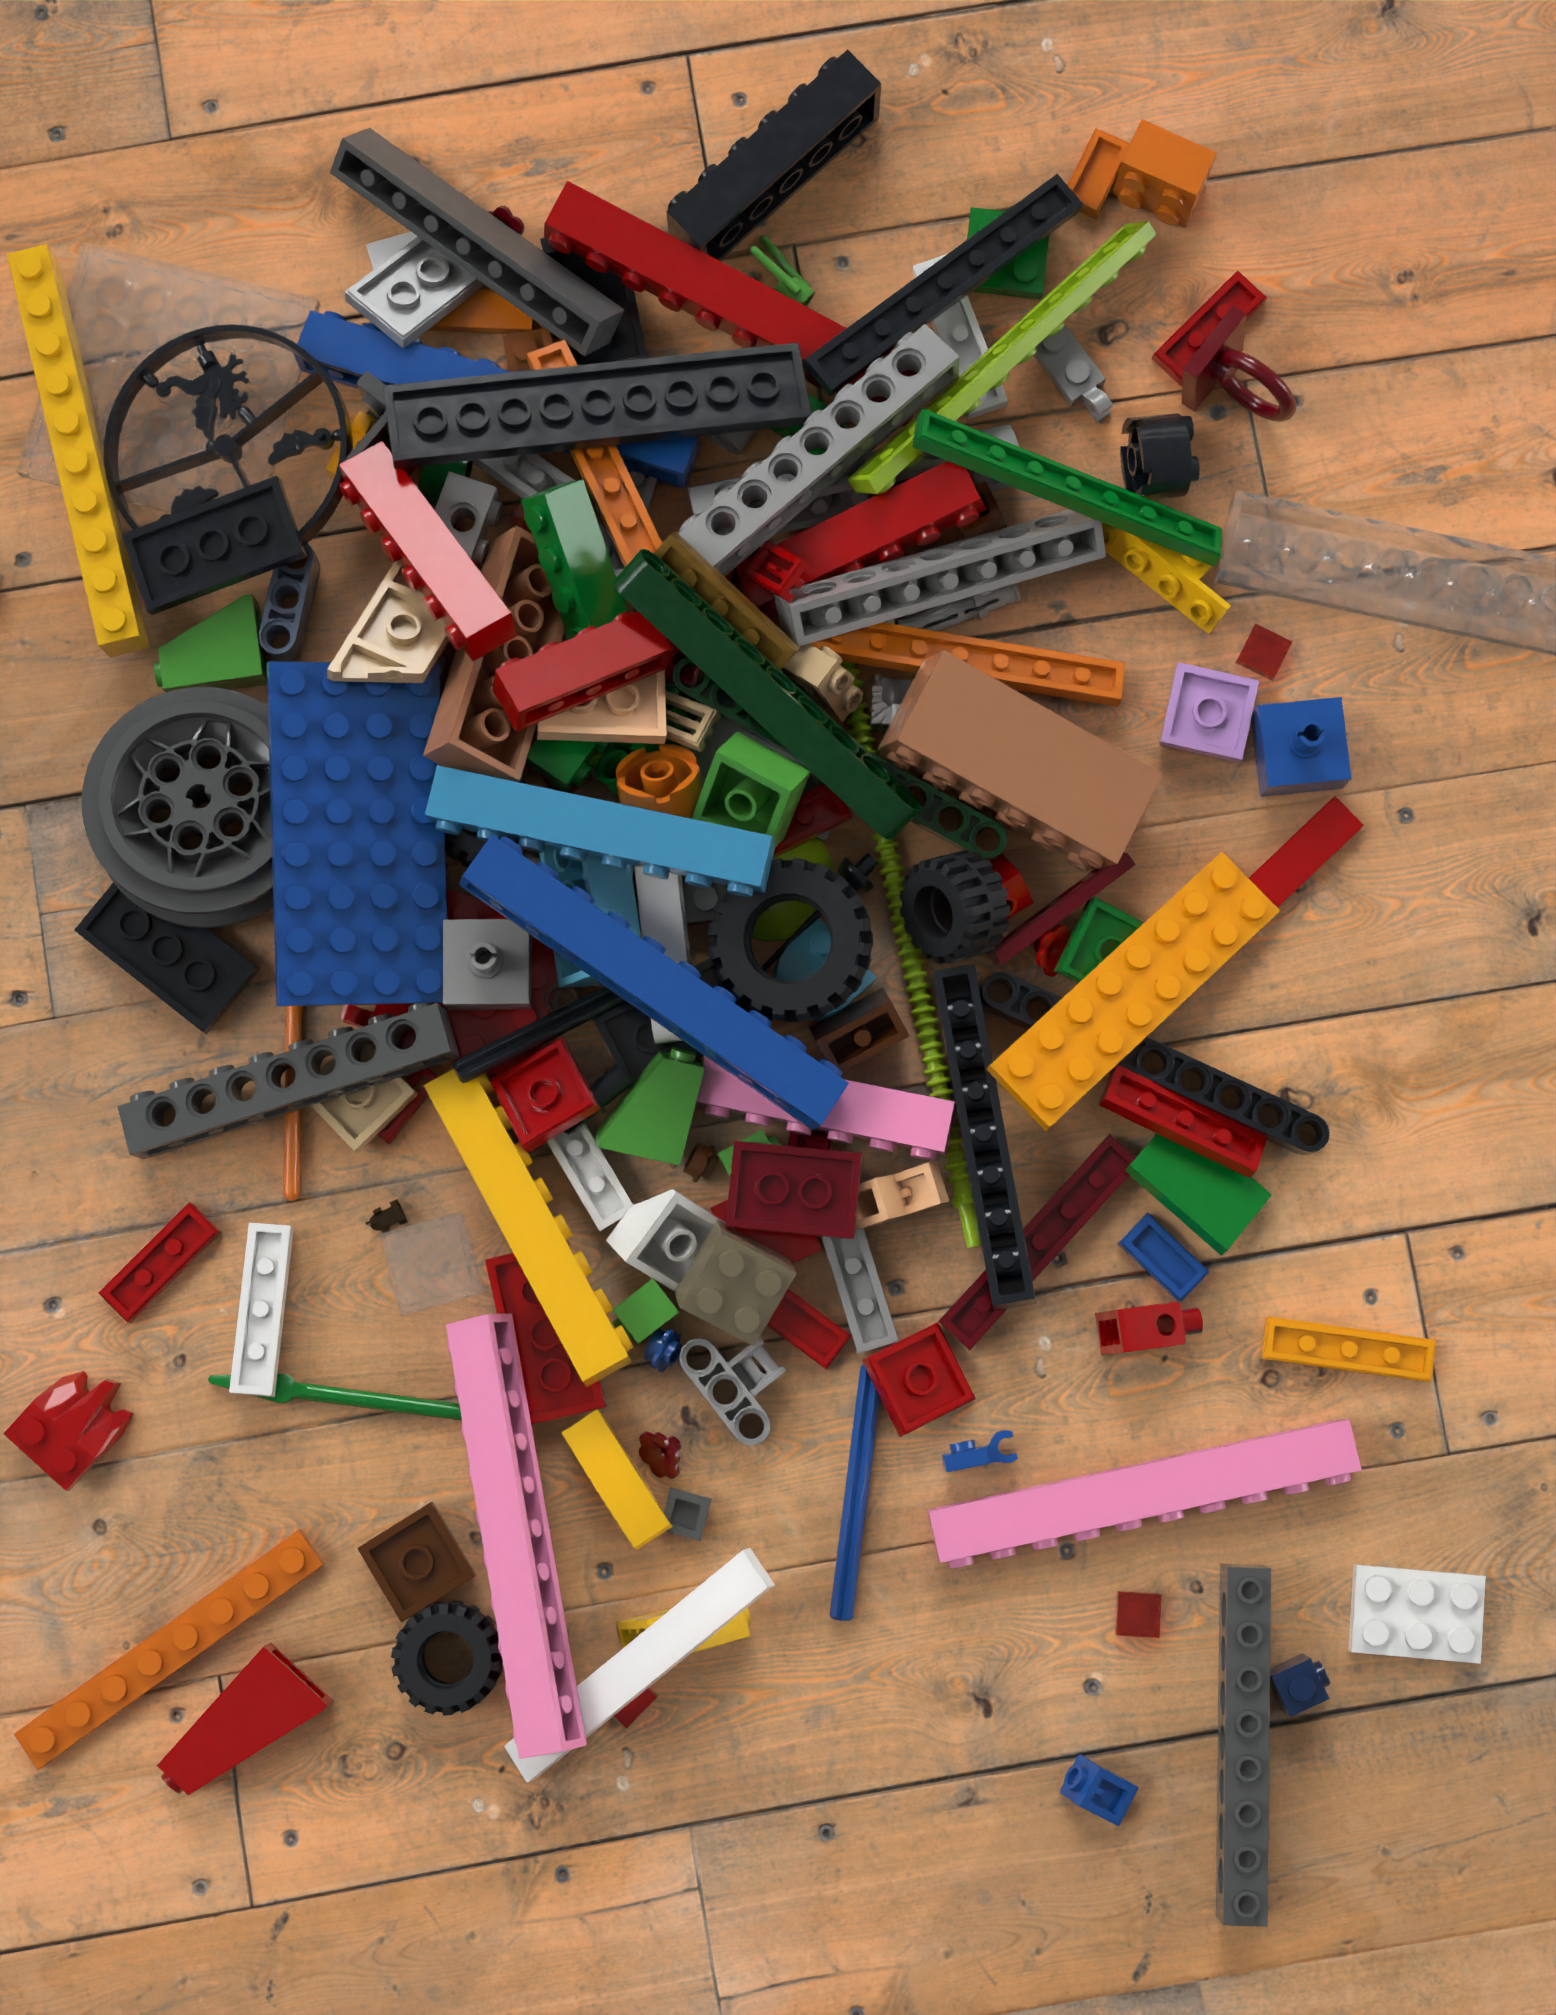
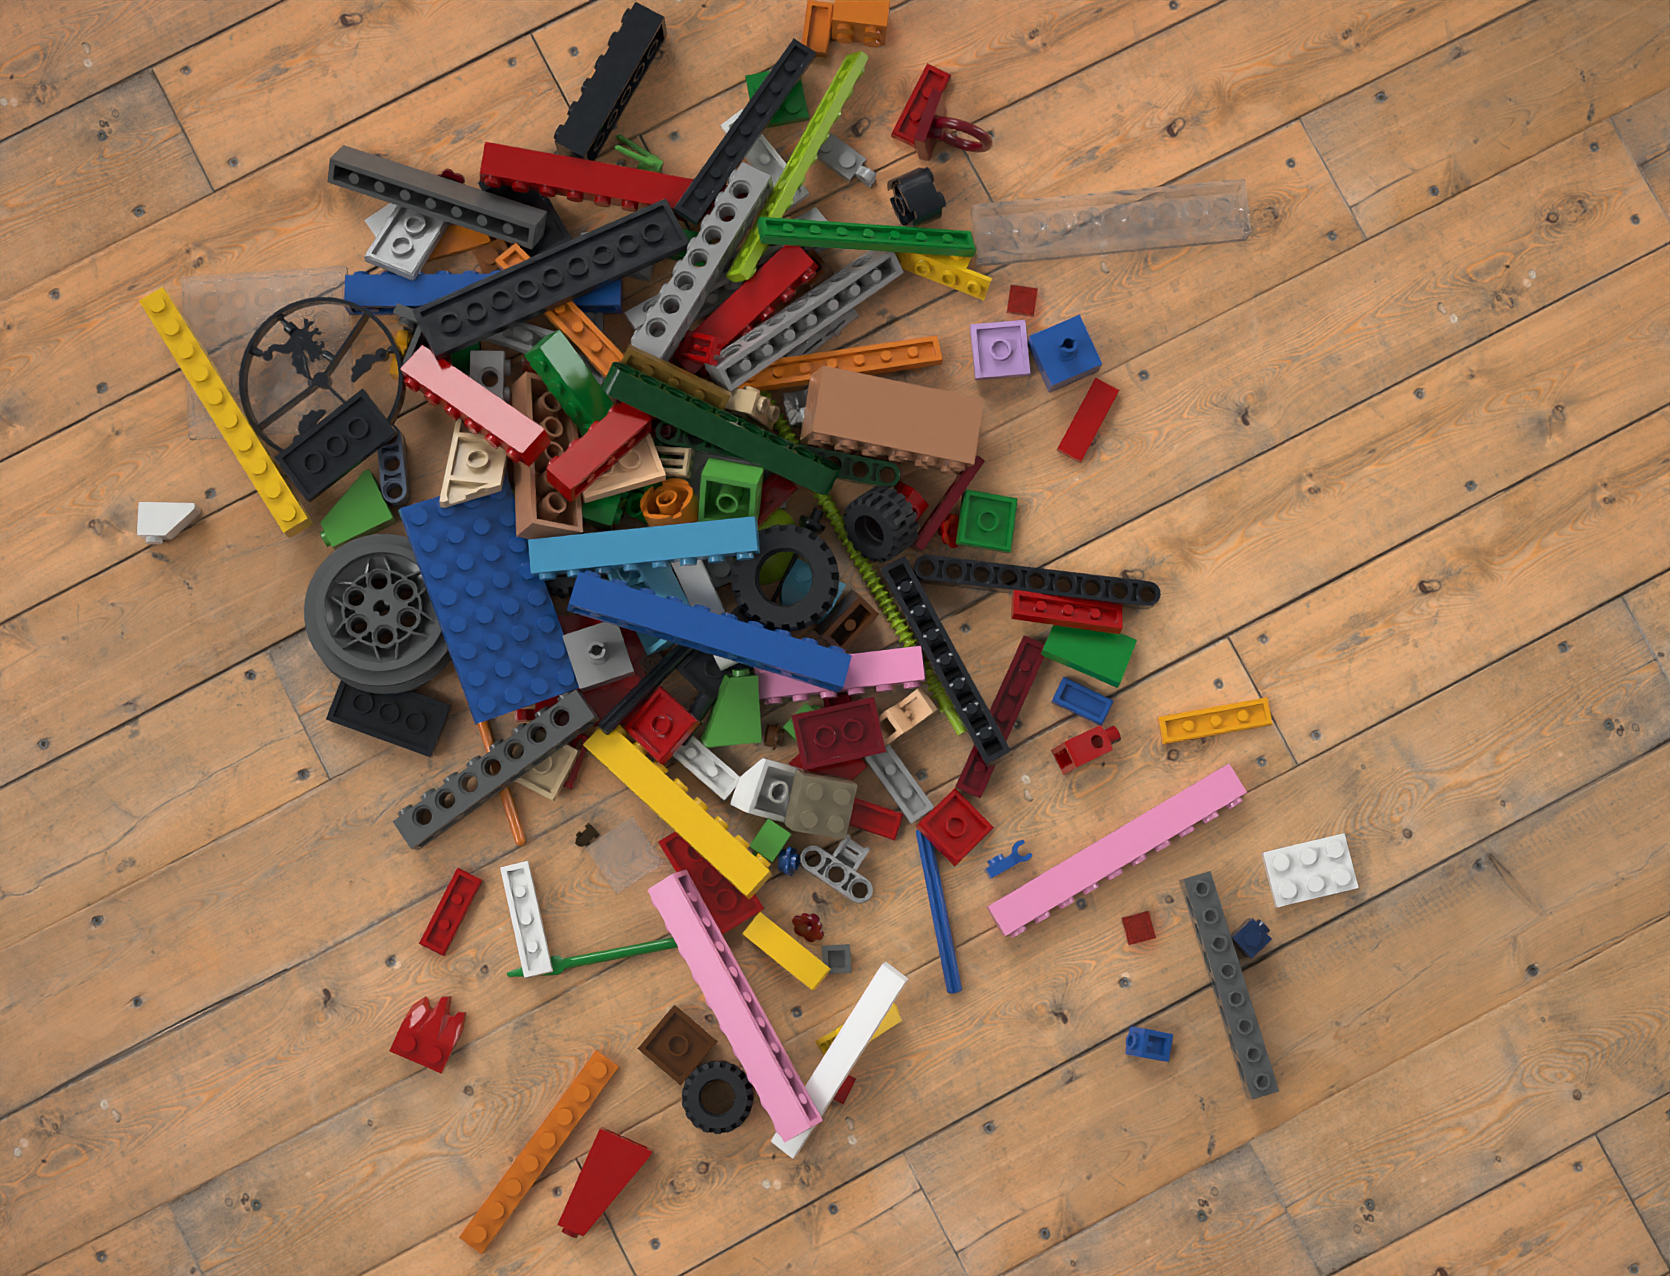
camera: 25 degrees left, 0 degrees up
light orange plate [986,851,1280,1131] -> none

